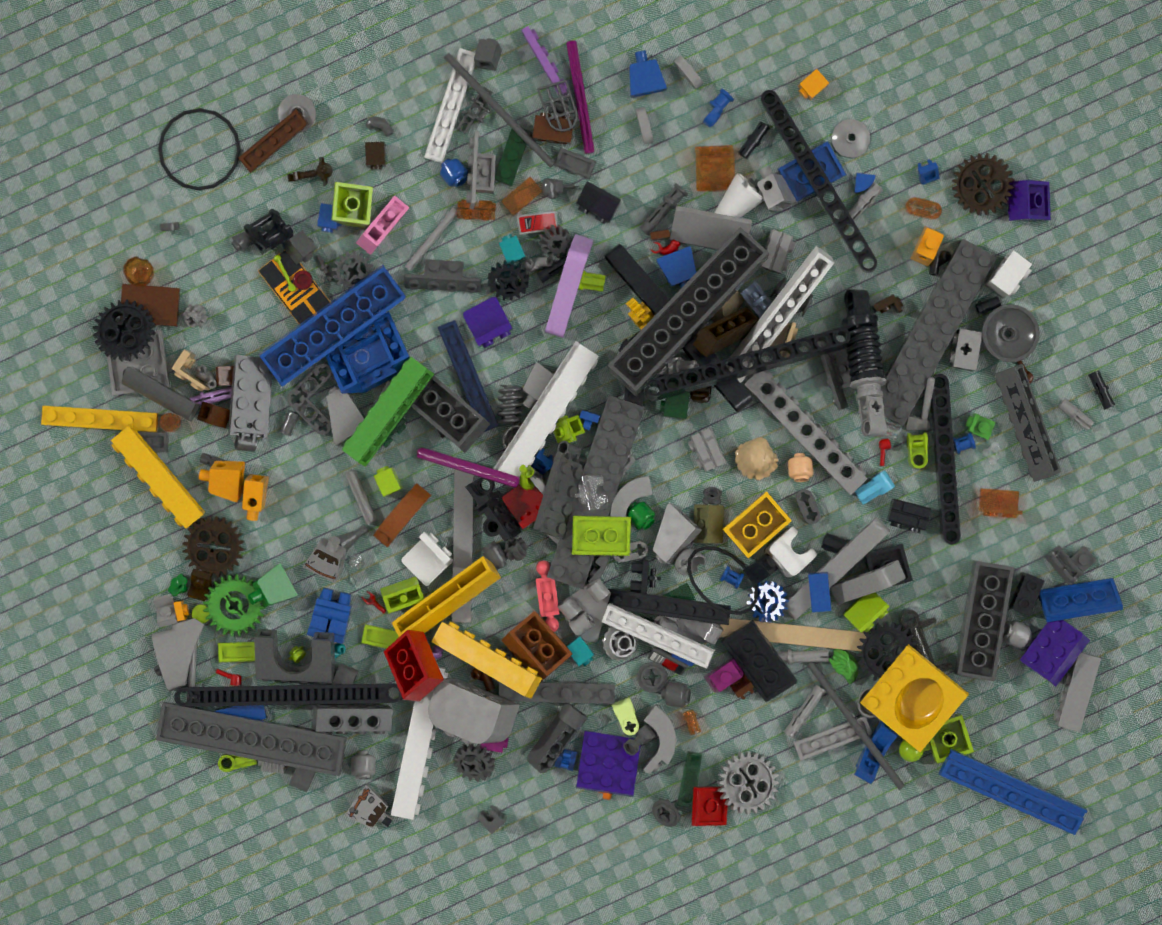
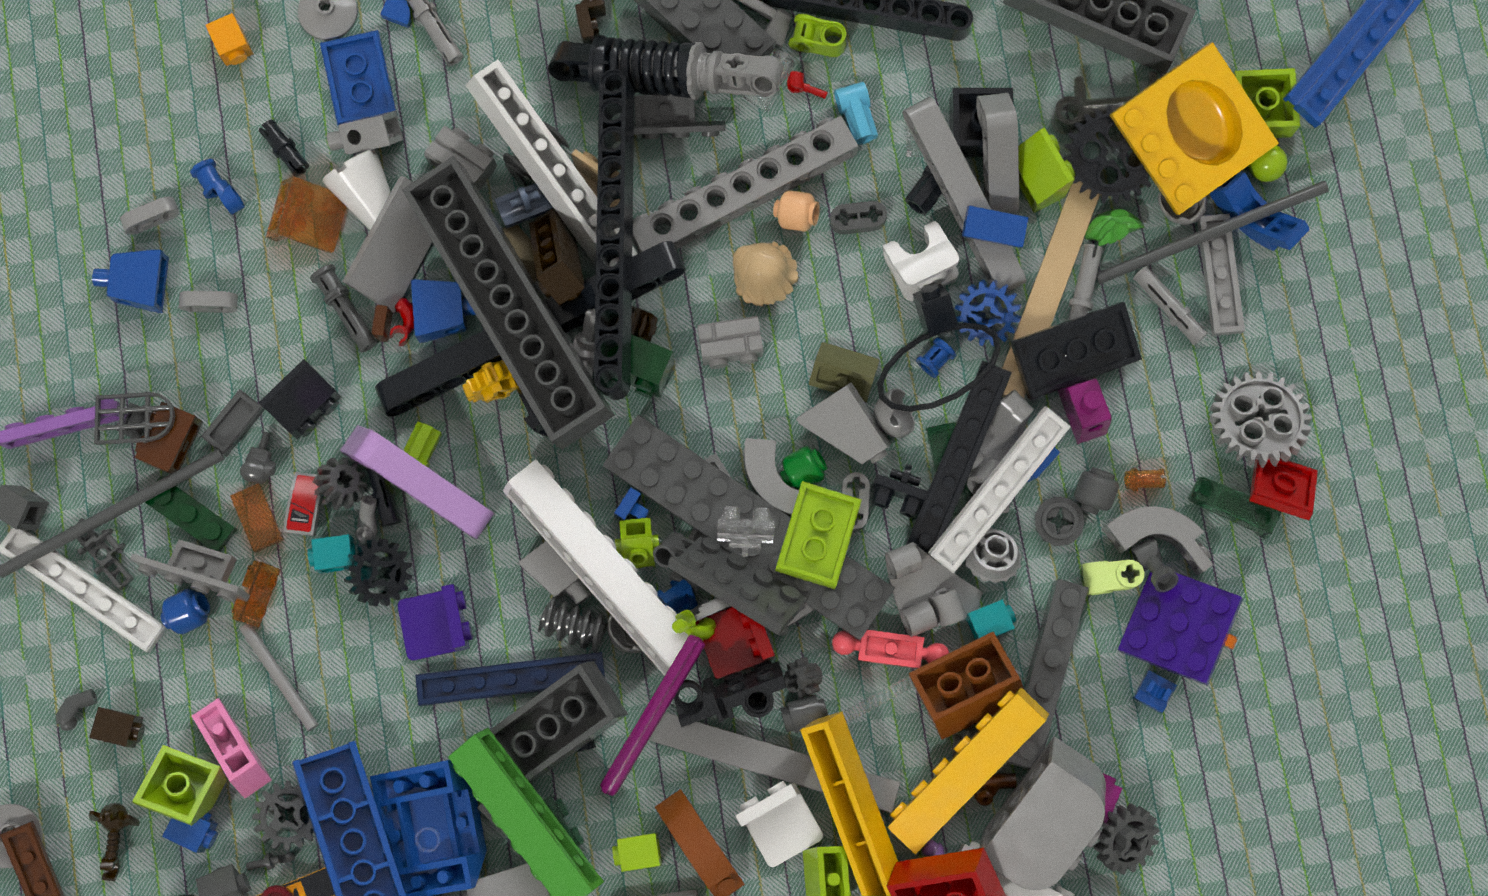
camera: 75 degrees left, 10 degrees down
dark grey bracket [404,259,482,293] -> none
dark grey hinge [477,805,507,834] -> none
dark grey beam [527,703,588,773] -> none
magenta axle [566,40,595,154] -> none
dark grey slope [588,555,610,583] -> none
black plate [624,387,644,406] -> none
slope [648,646,688,675] -> none
dark grey gear [652,798,681,827] -> none
dark grey plate [702,487,722,505] -> none
yellow brick [722,491,792,558] -> none
reddish brown tile [730,673,754,700] -> none
black beam [761,90,877,273] -> none
black brick [886,498,931,533] -> none

